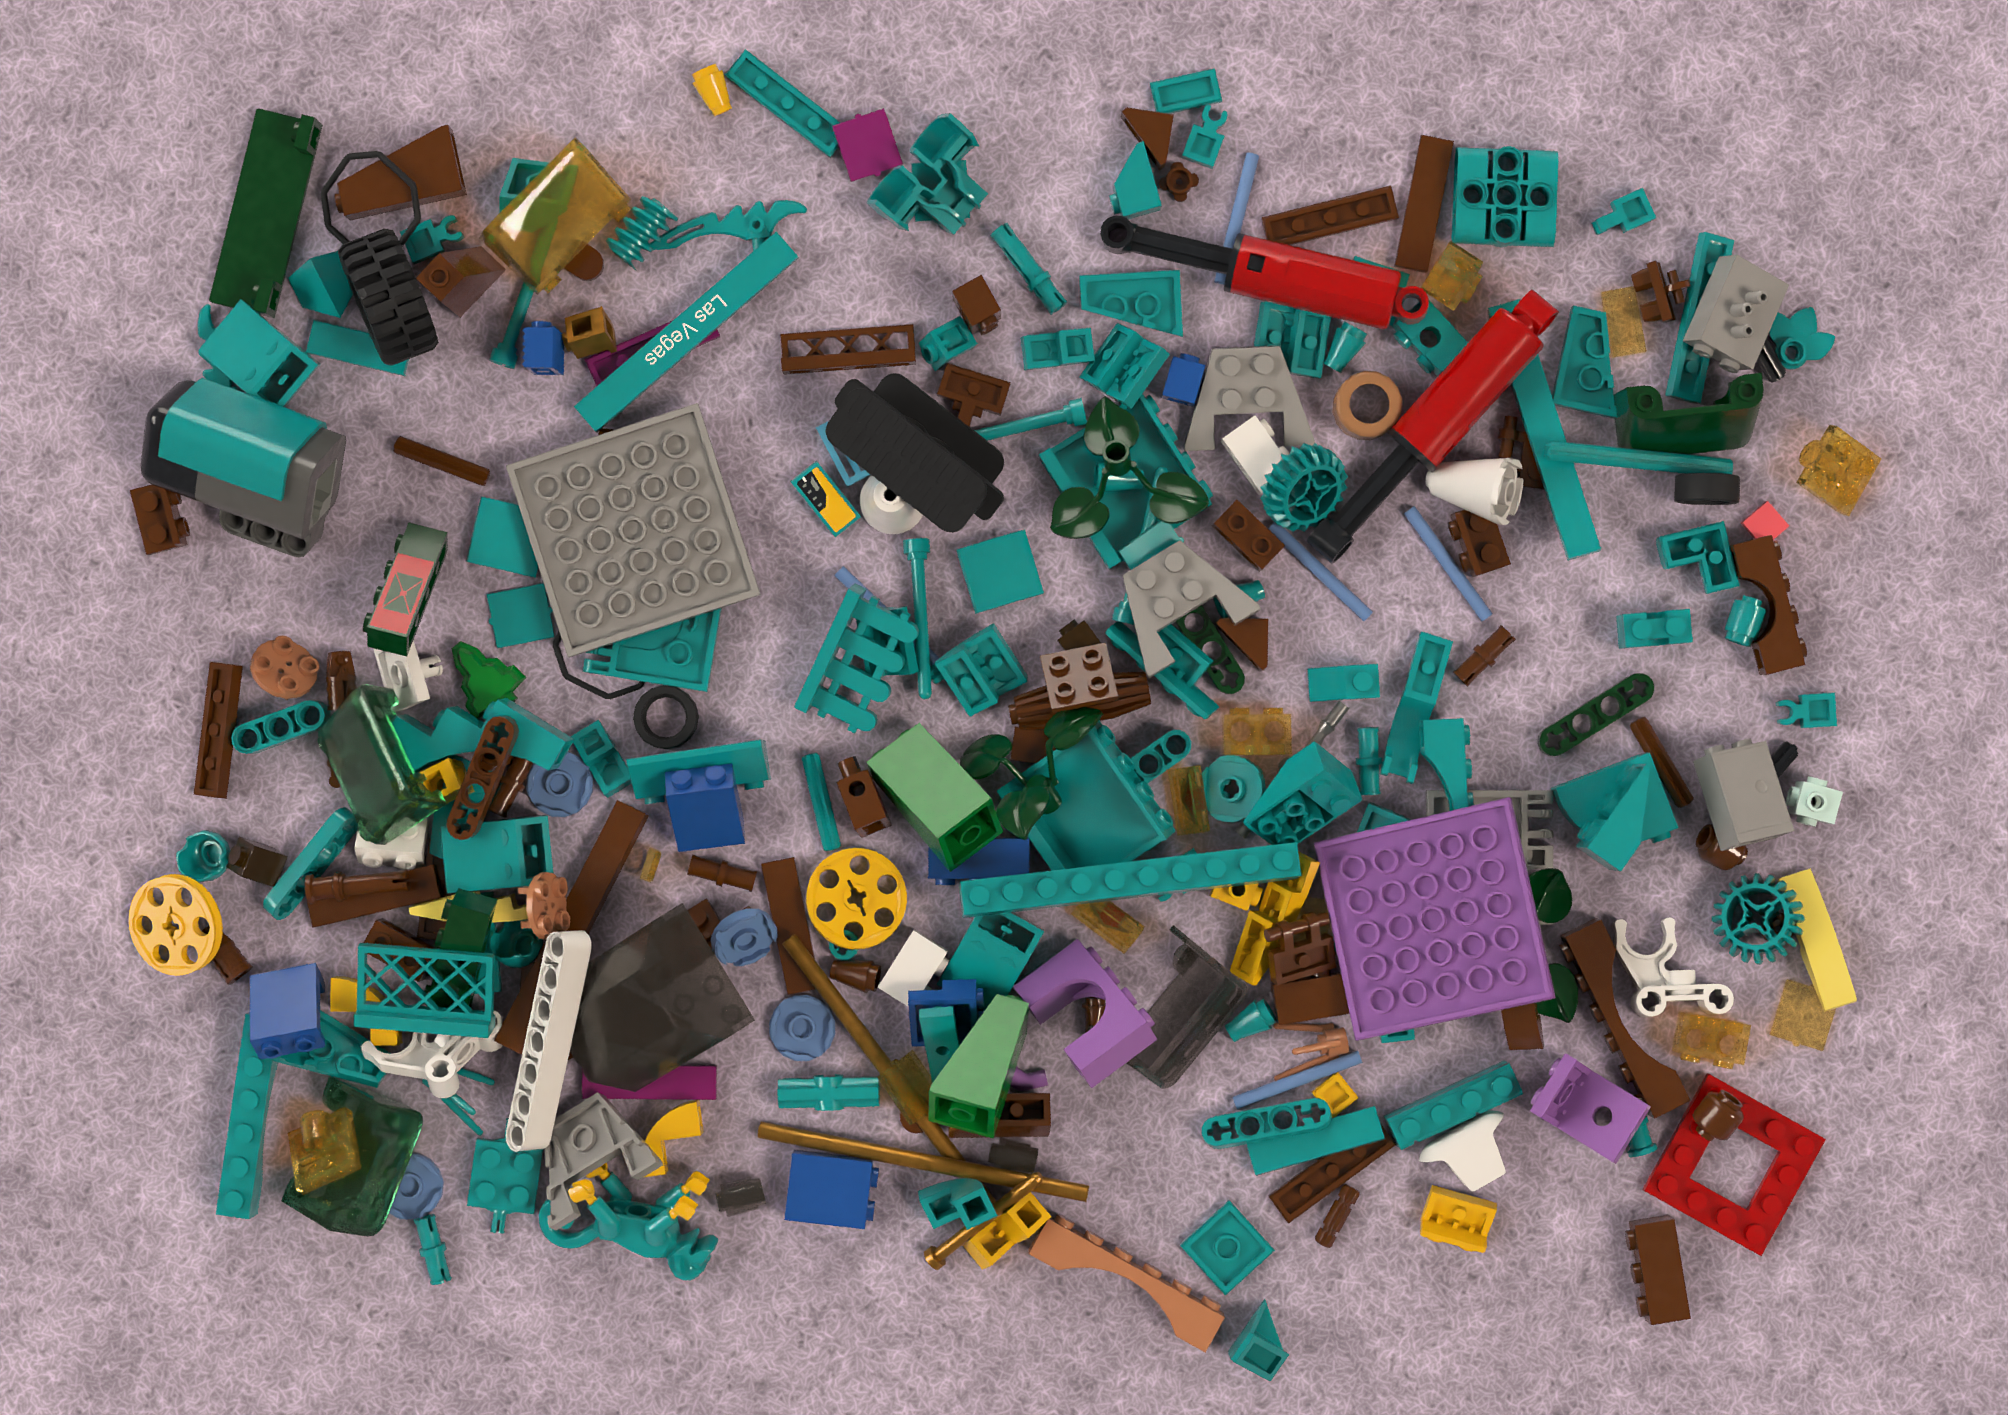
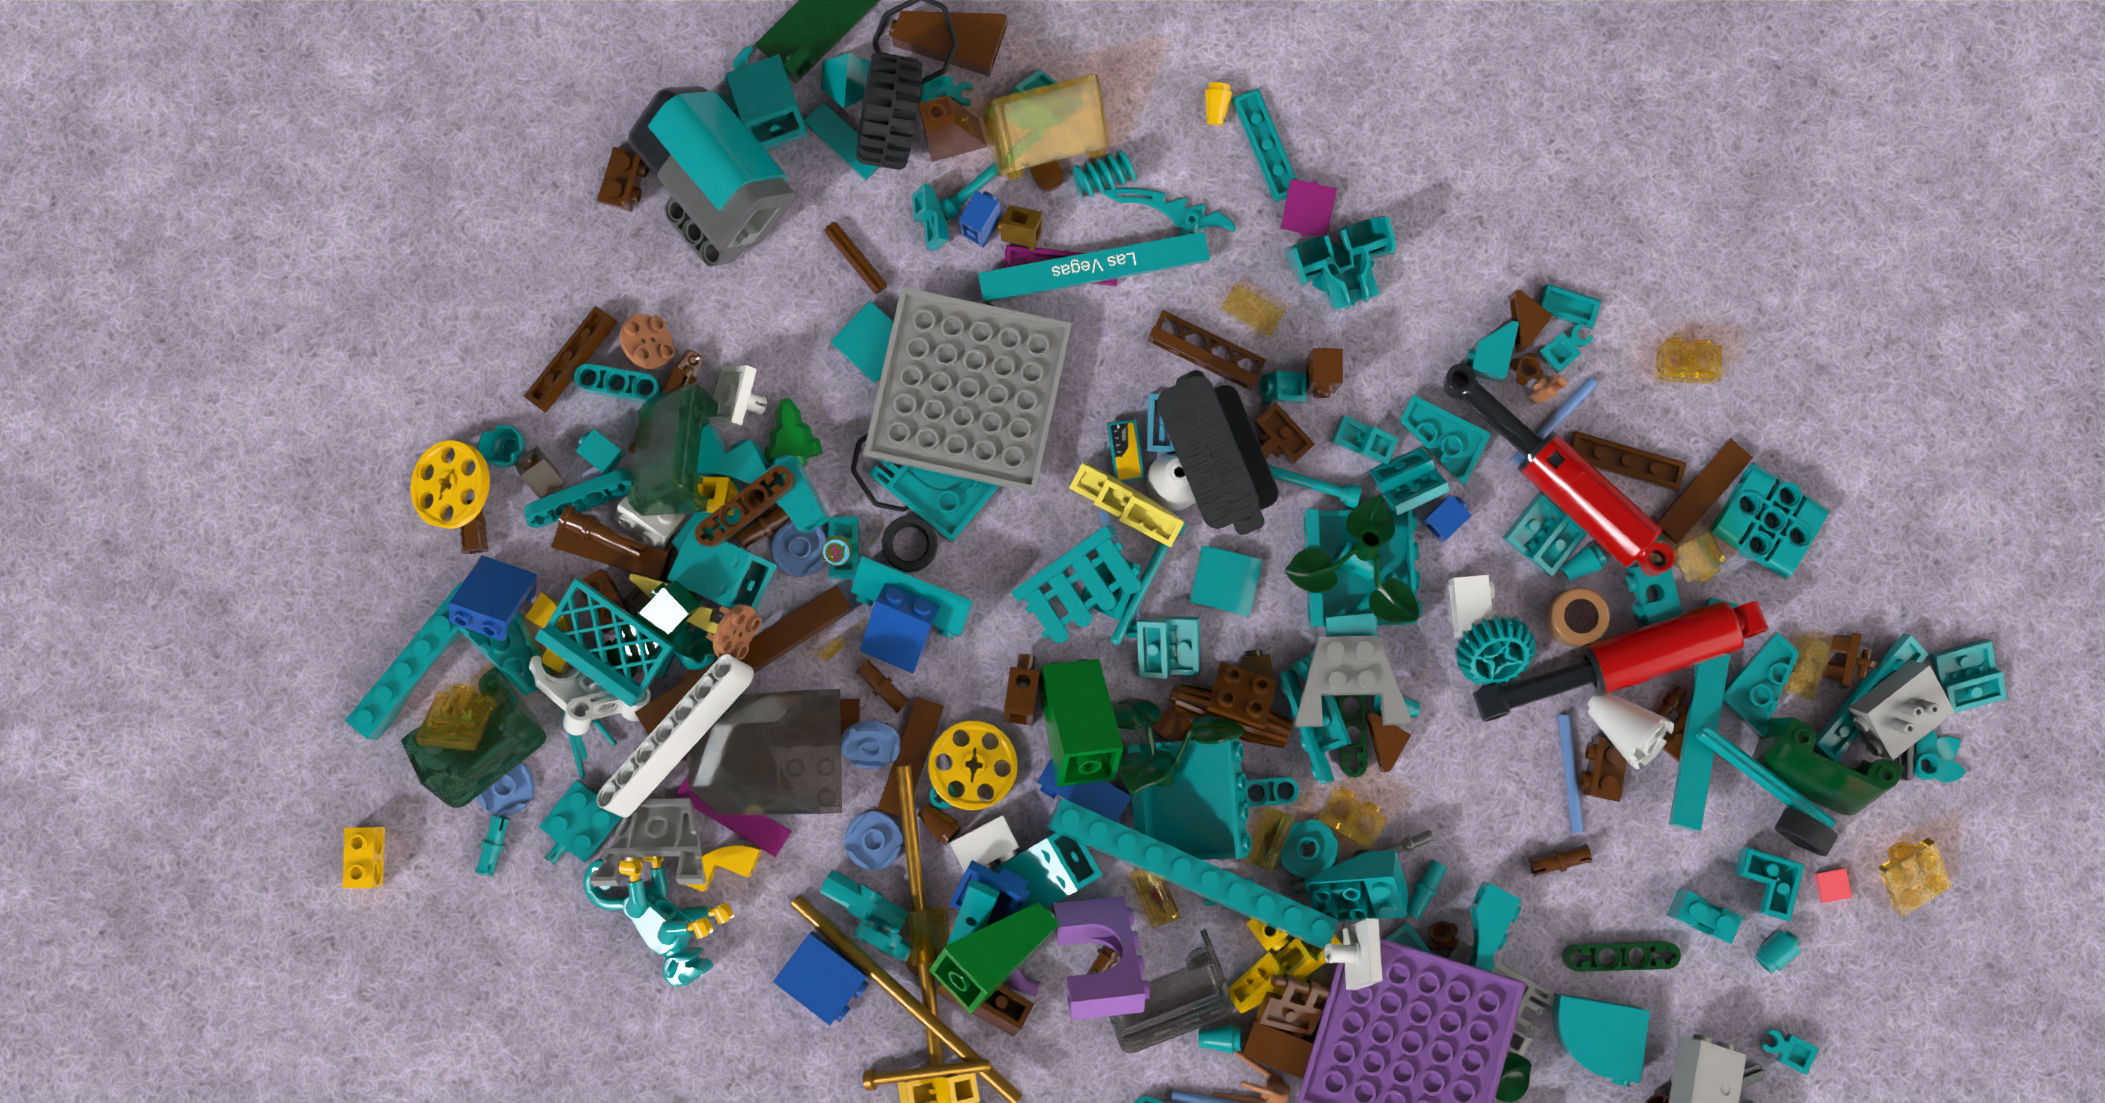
camera: 30 degrees right, 5 degrees down
brick [363,522,448,657] -> none
teal piece [487,583,555,648] -> none
clear smoke brick [715,1177,766,1217] -> none
teal axle [802,753,841,851] -> none
teal brick [918,1178,998,1230] -> none
clear smoke brick [988,1137,1038,1174] -> none
teal pin [990,223,1068,315] -> none
light grey wing [1184,345,1315,451] -> none
reddish brown brick [1212,499,1285,572] -> none
medium blue bar [1268,522,1373,621] -> none
teal slope [1307,664,1380,702] -> none
teal piece [1380,632,1453,784] -> none
teal slope [1576,764,1651,872] -> none
teal plate [1591,188,1656,235] -> none
reddish brown axle [1630,717,1694,808] -> none
reddish brown arch [1730,535,1807,675] -> none
none -> yellow brick [342,826,385,888]
none -> teal brick [576,429,626,474]
none -> clear yellow tile [822,535,852,566]
none -> teal plate [853,919,914,962]
none -> teal slope [912,183,949,251]
none -> light yellow slope [1069,461,1185,547]
none -> clear yellow tile [1221,283,1285,337]
none -> white tile [1324,918,1383,990]
none -> reddish brown plate [1428,921,1458,950]
none -> nougat plate [1528,374,1568,404]
none -> clear yellow brick [1656,338,1722,384]
none -> teal slope [1930,639,2007,714]

